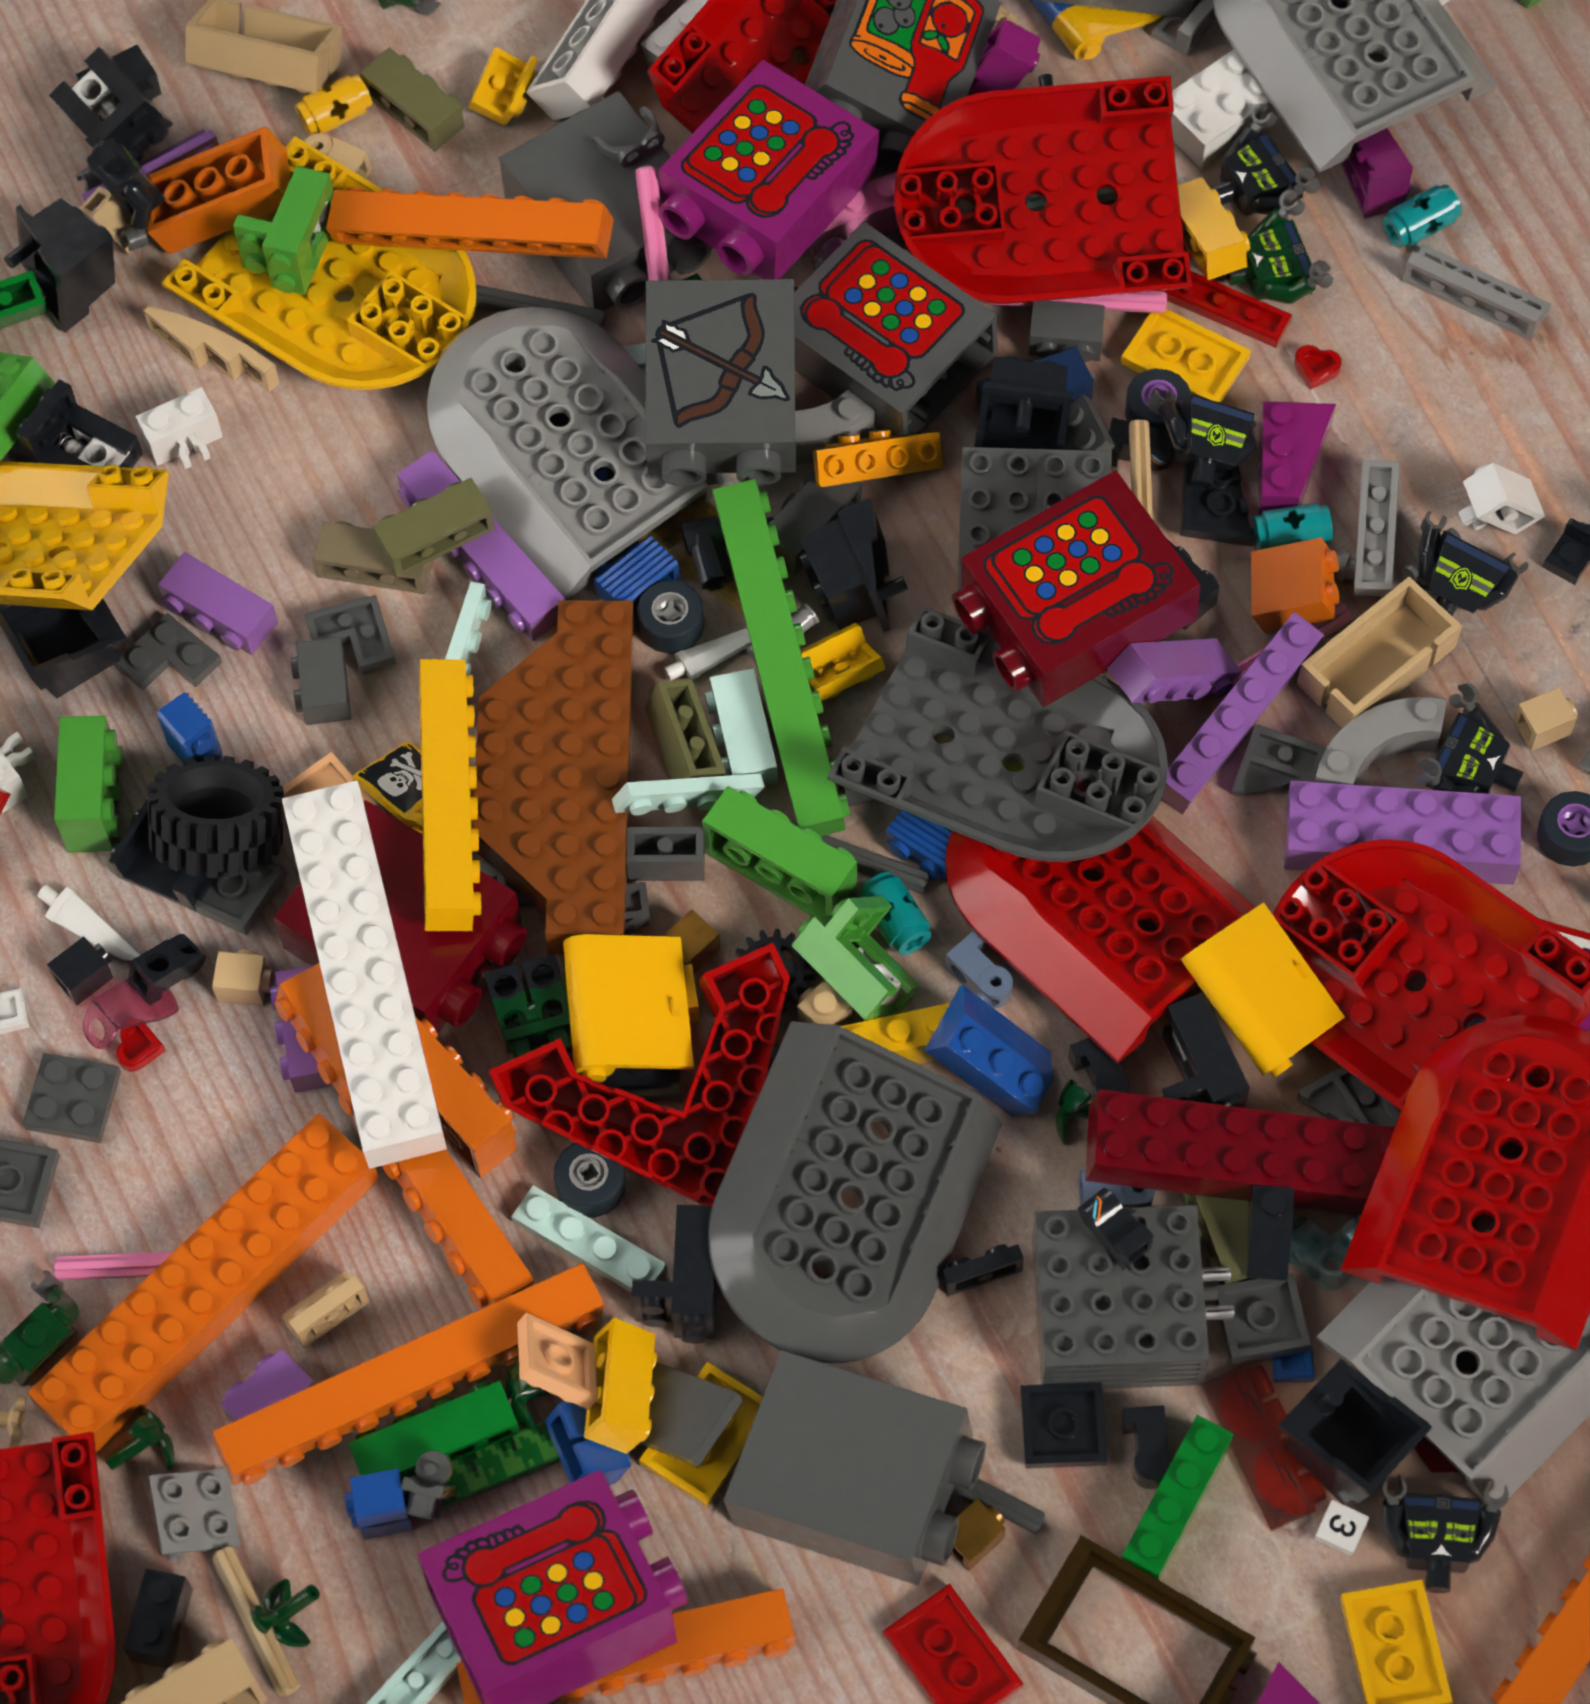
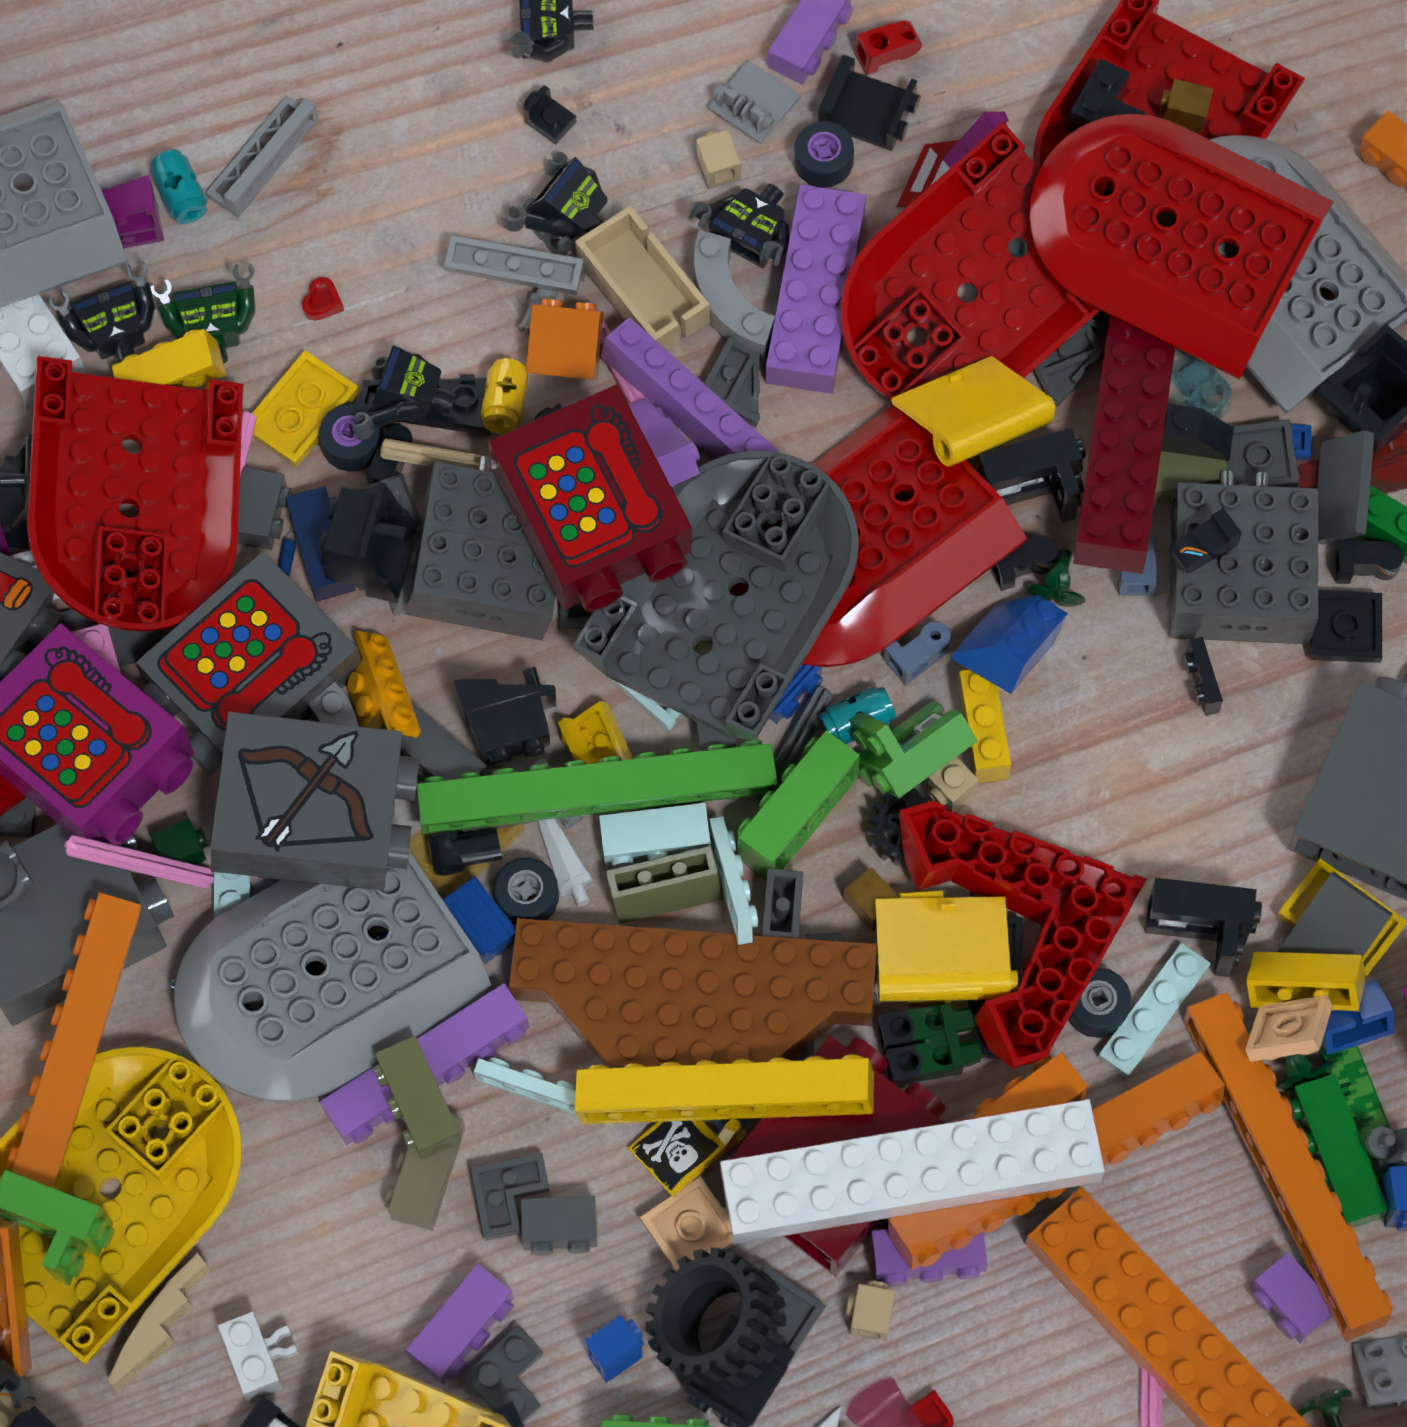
camera: 85 degrees left, 5 degrees up
black leg [128,934,206,1006] -> none
tan bracket [282,1271,369,1349] -> none
dark grey axle [476,285,606,328] -> none
dark grey piece [708,1021,1002,1363] -> none
red tile [1159,271,1292,348] -> none
teal piece [1253,503,1333,550] -> none
magenta wedge [1258,401,1336,518] -> none
white brick [1458,463,1545,535] -> none
none -> yellow piece [481,358,529,434]
none -> dark grey tile [1317,430,1374,545]

